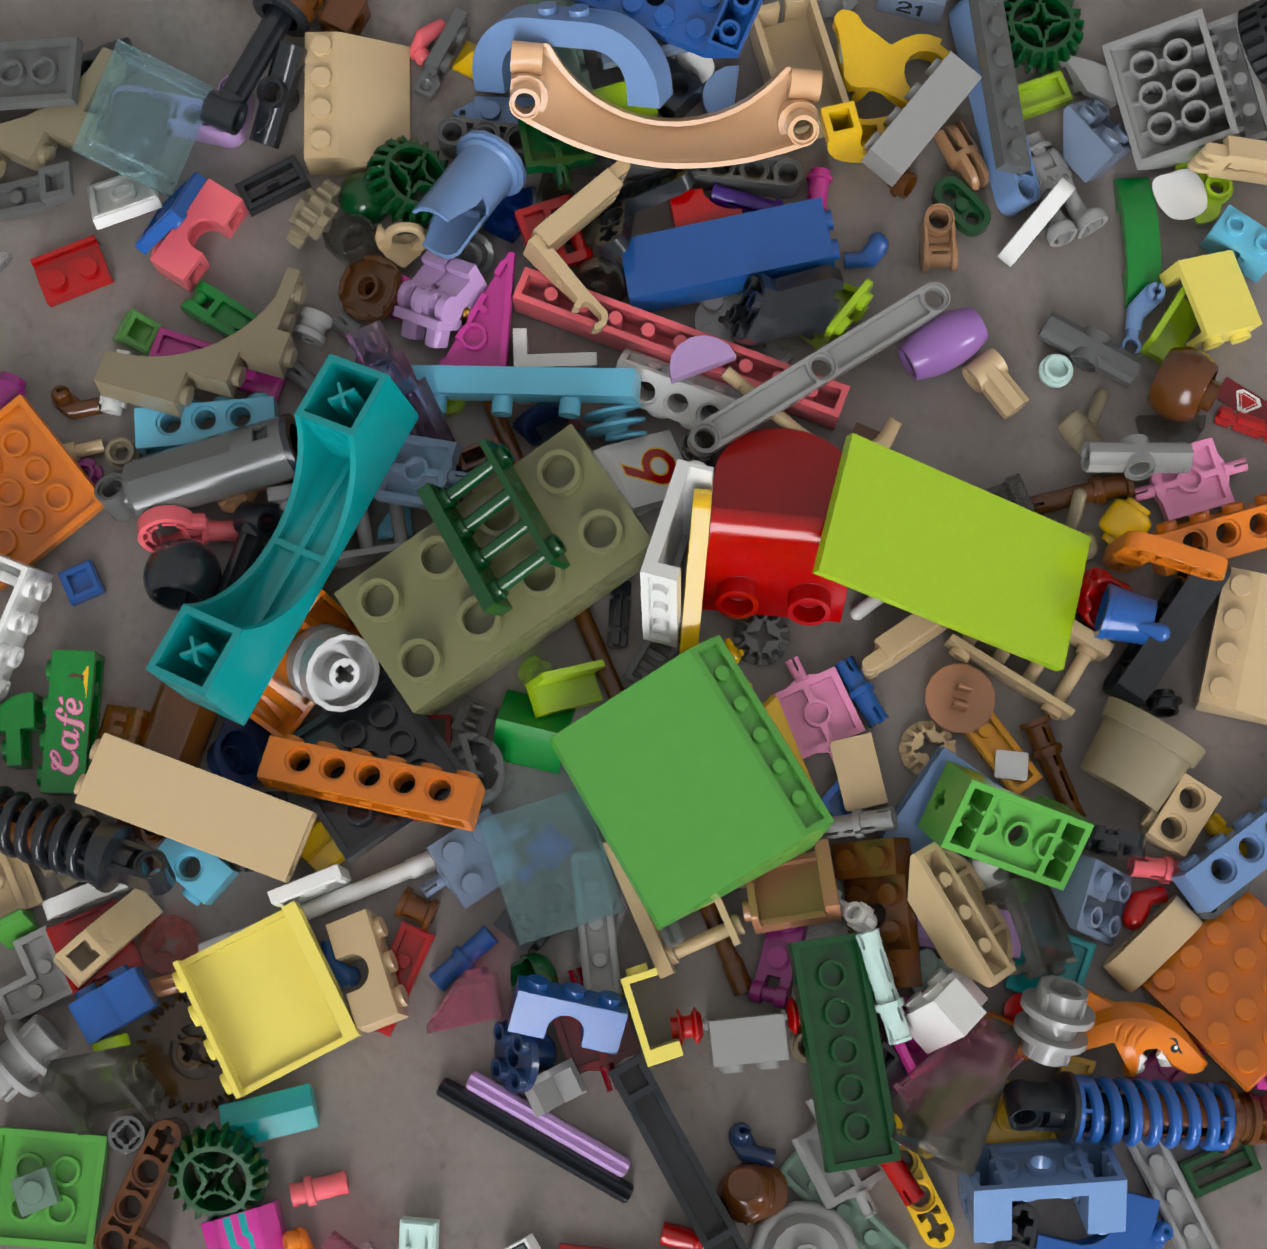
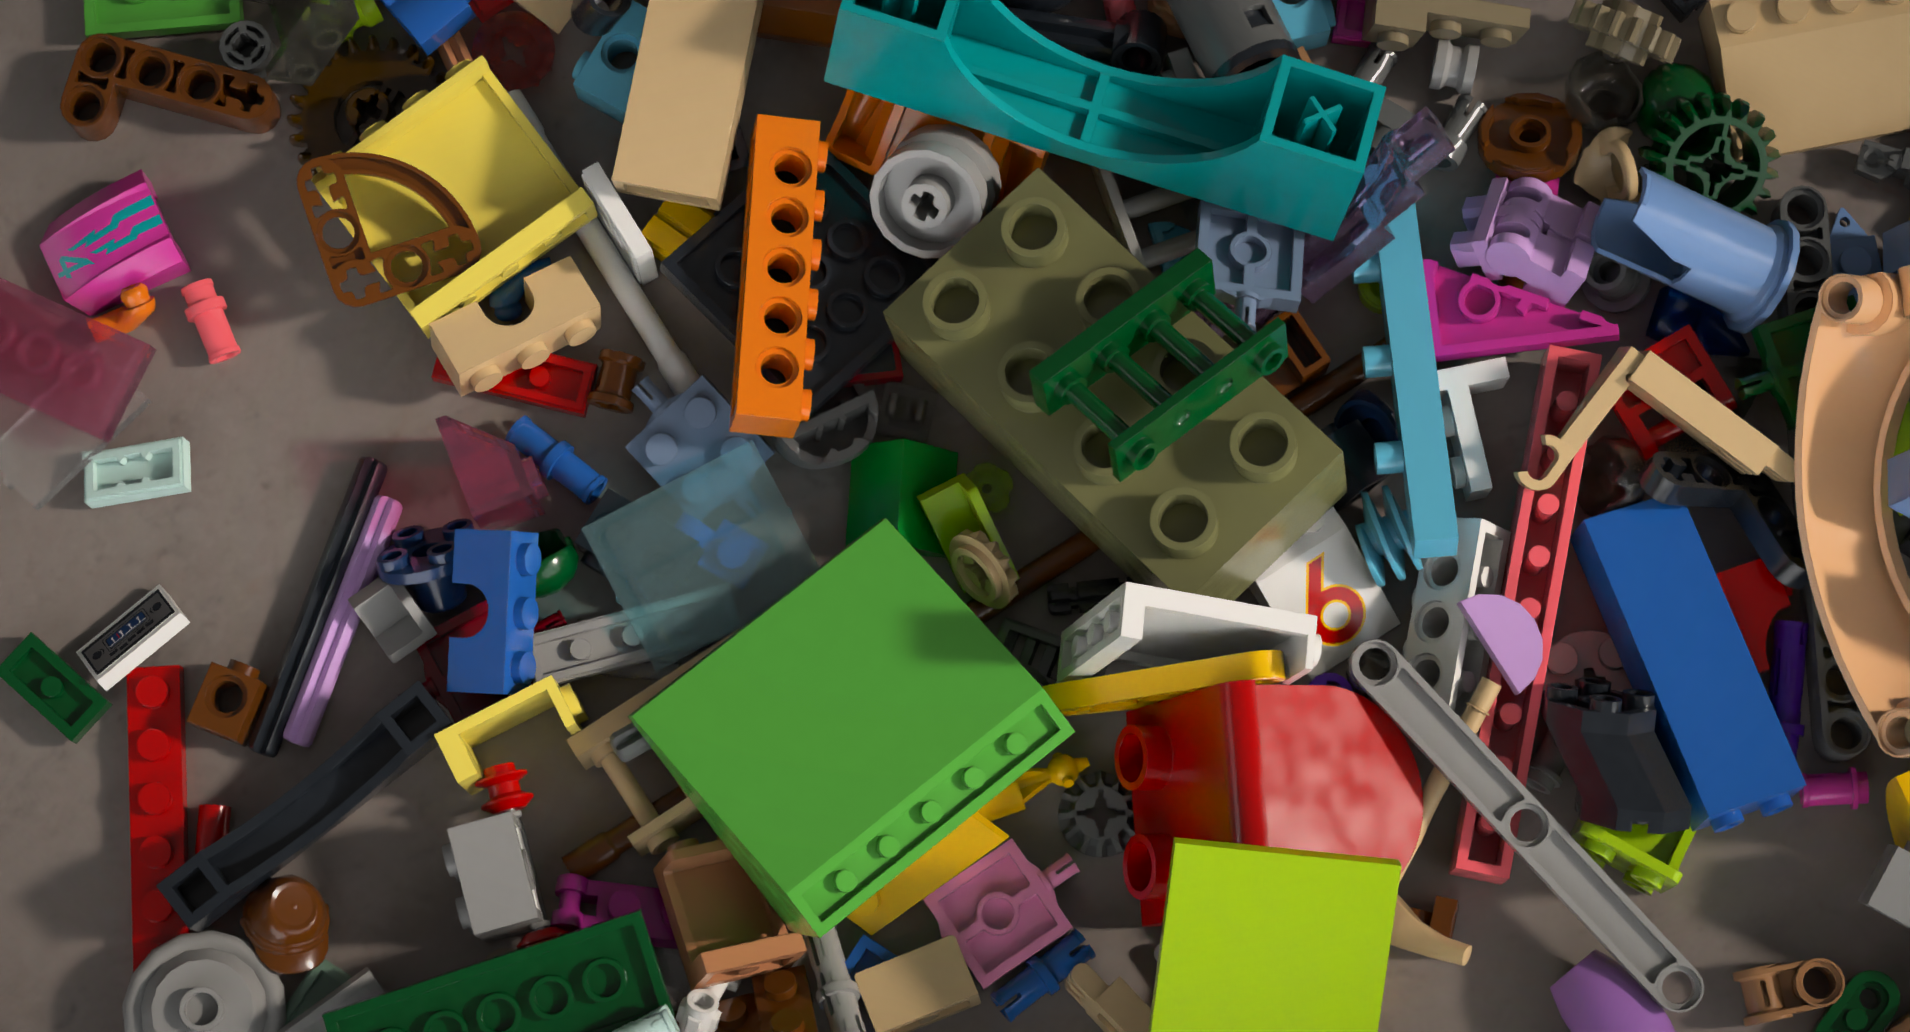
camera: 85 degrees right, 0 degrees up
dark green gear [167,1121,270,1221] -> none
dark blue piece [207,718,271,787] -> none
teal piece [219,1083,320,1143] -> none
dark blue arm [728,1122,776,1167] -> none
blue arm [843,232,889,269] -> none
reddish brown plate [887,167,917,199] -> none
none -> reddish brown brick [186,659,270,747]
none -> reddish brown beam [296,152,482,308]
none -> tan gear [949,529,1019,609]

